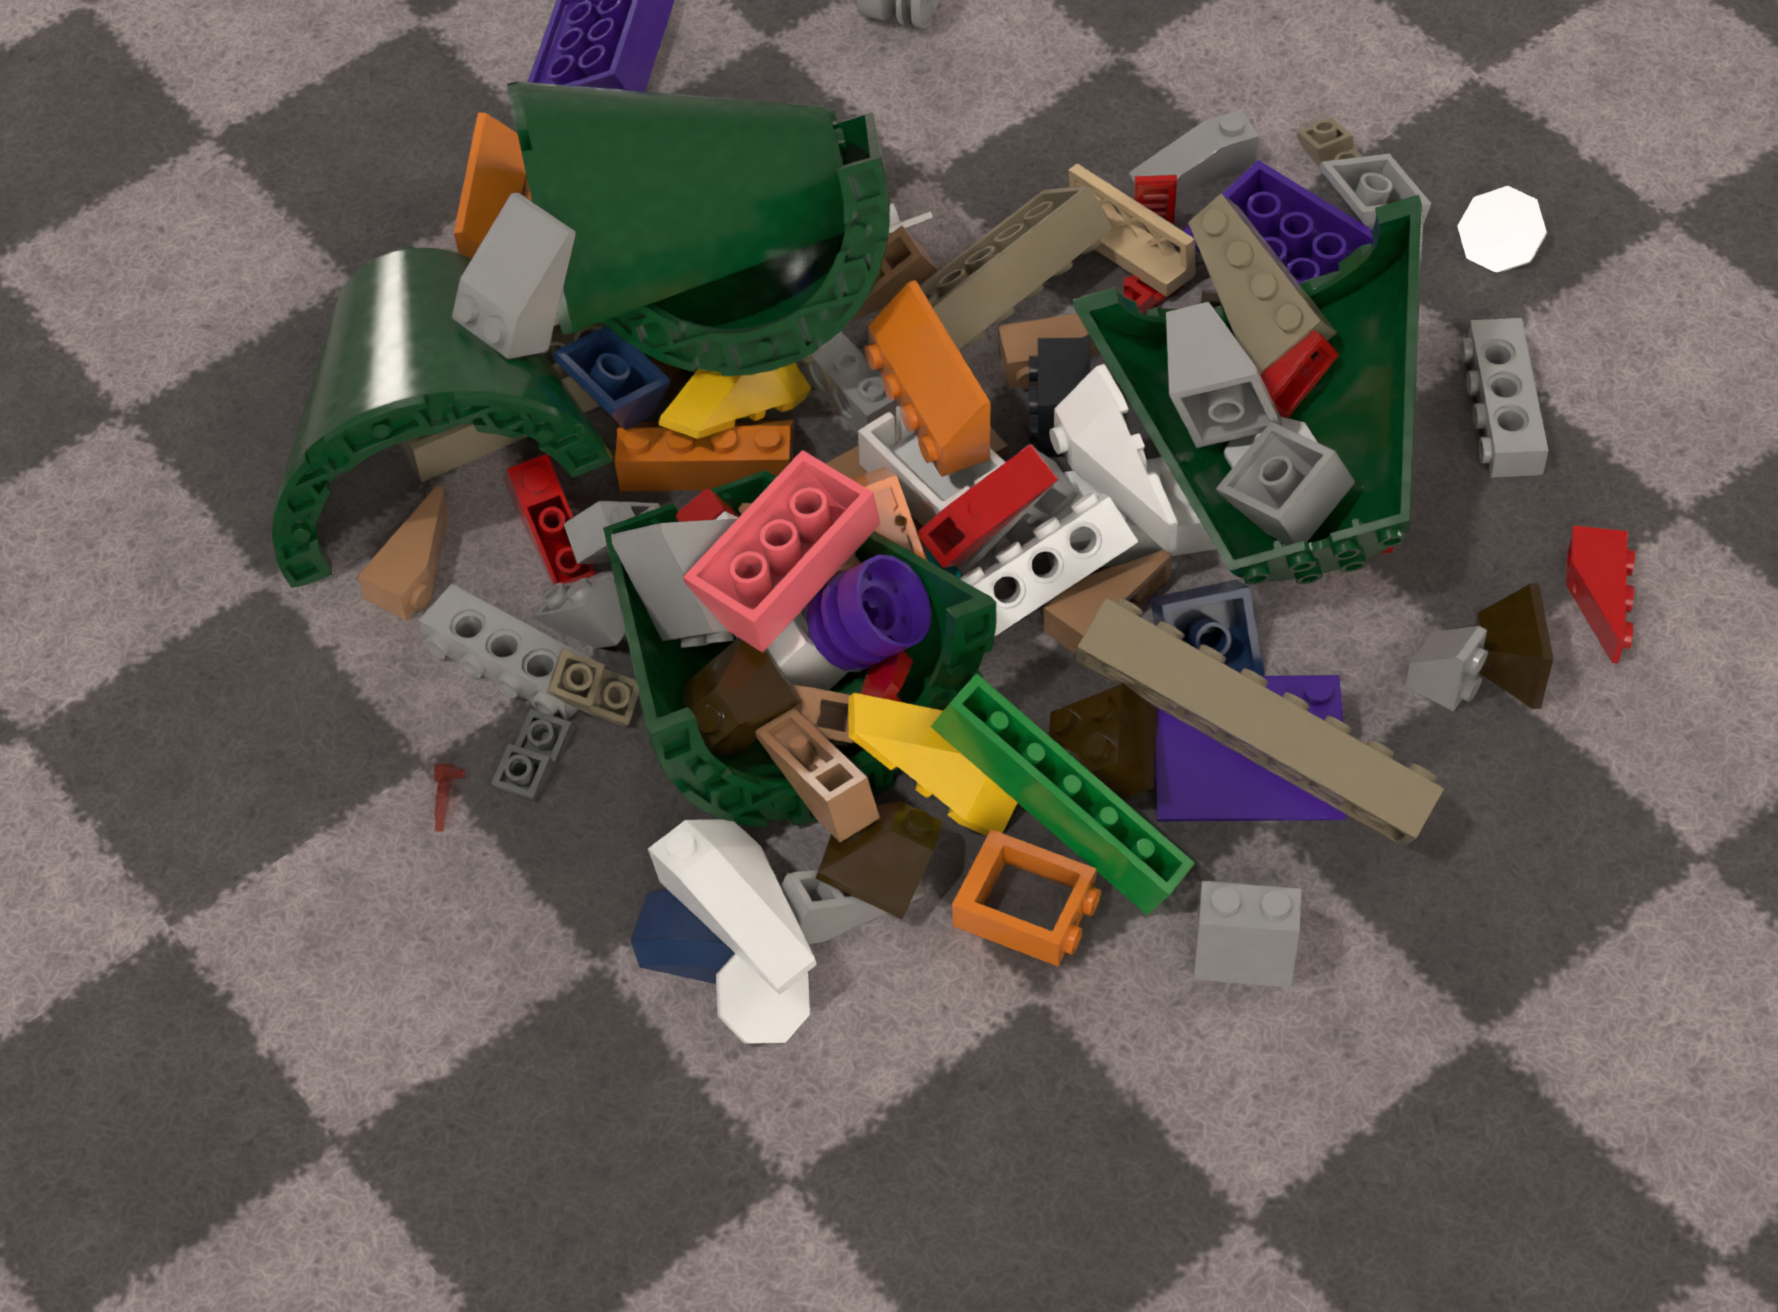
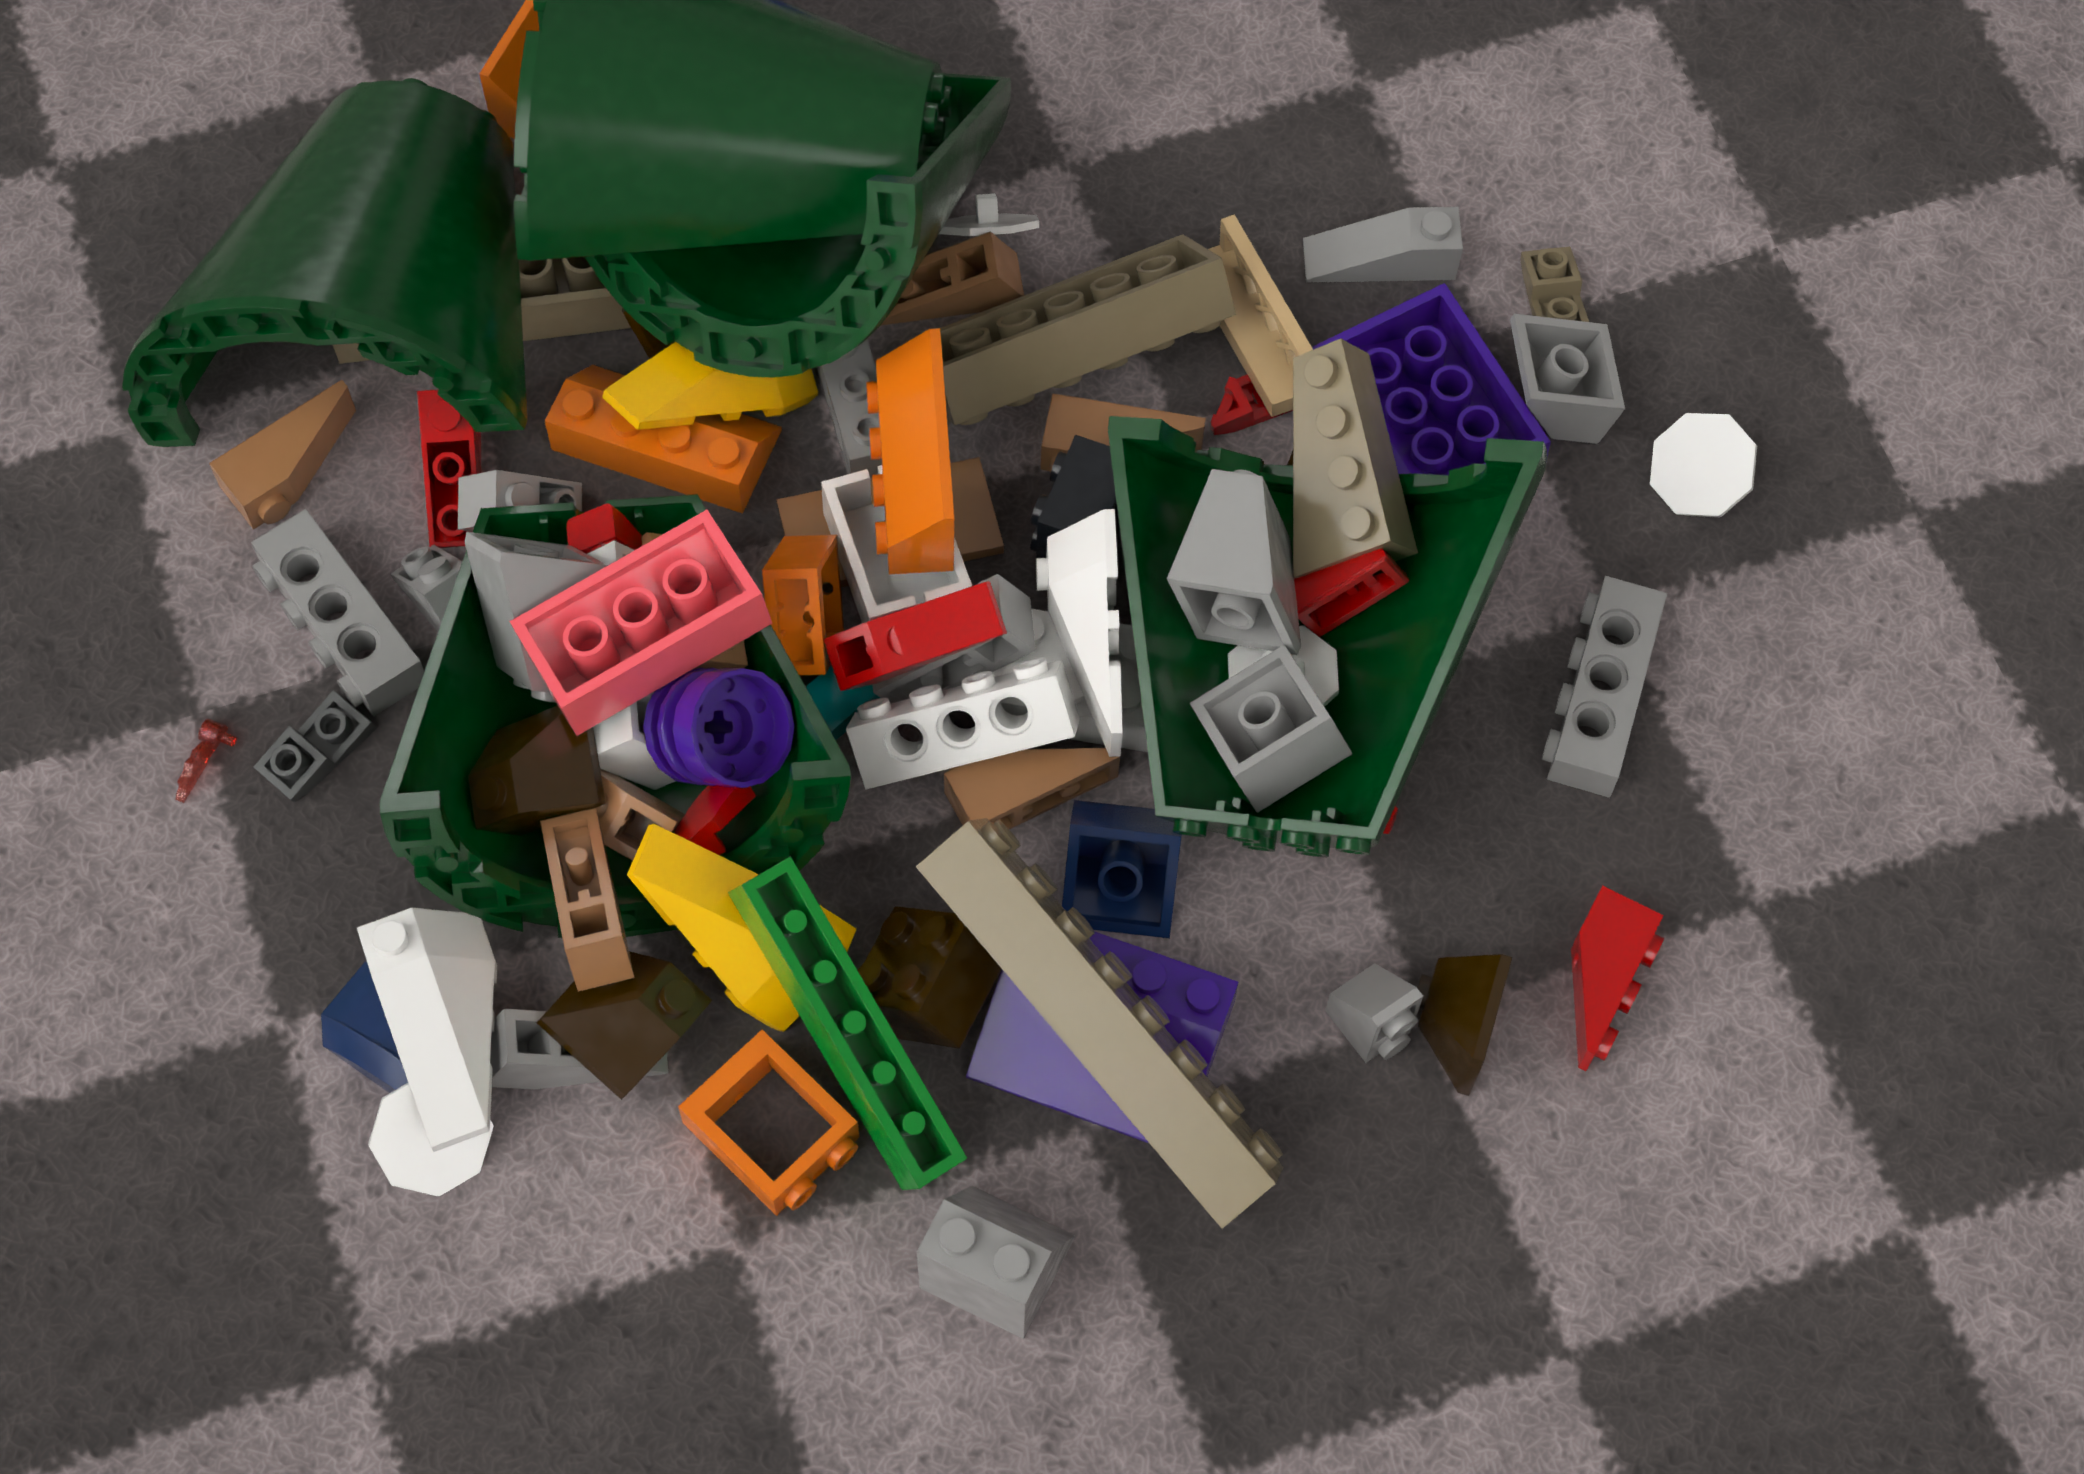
camera: 15 degrees right, 10 degrees up
light grey slope [452,193,576,359] -> none
dark tan slope [546,649,639,727] -> none
dark blue slope [552,326,671,430] -> none
red slope [1133,175,1177,233] -> none

